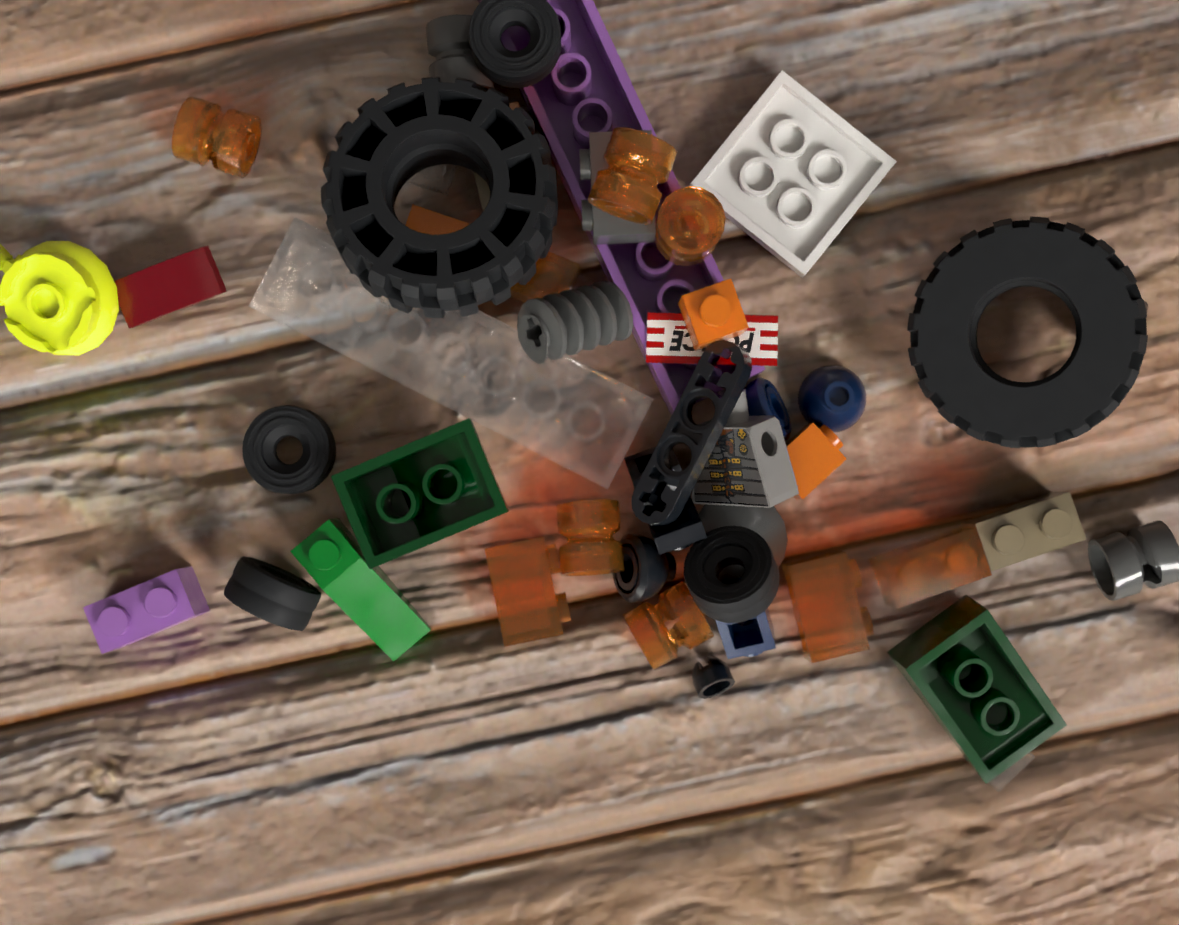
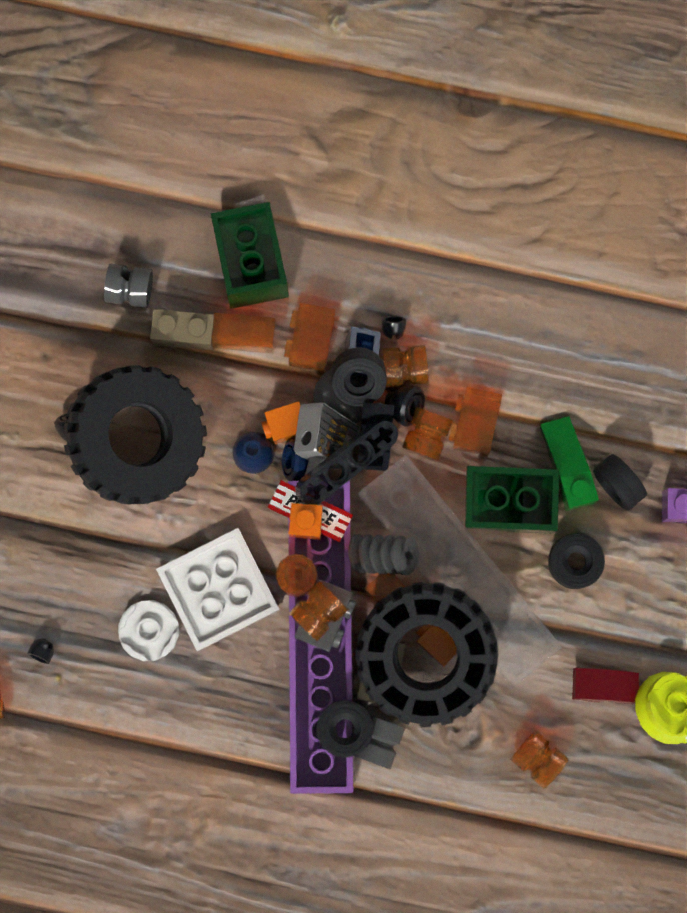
camera: 155 degrees left, 5 degrees down
none -> white tile [118,600,179,661]

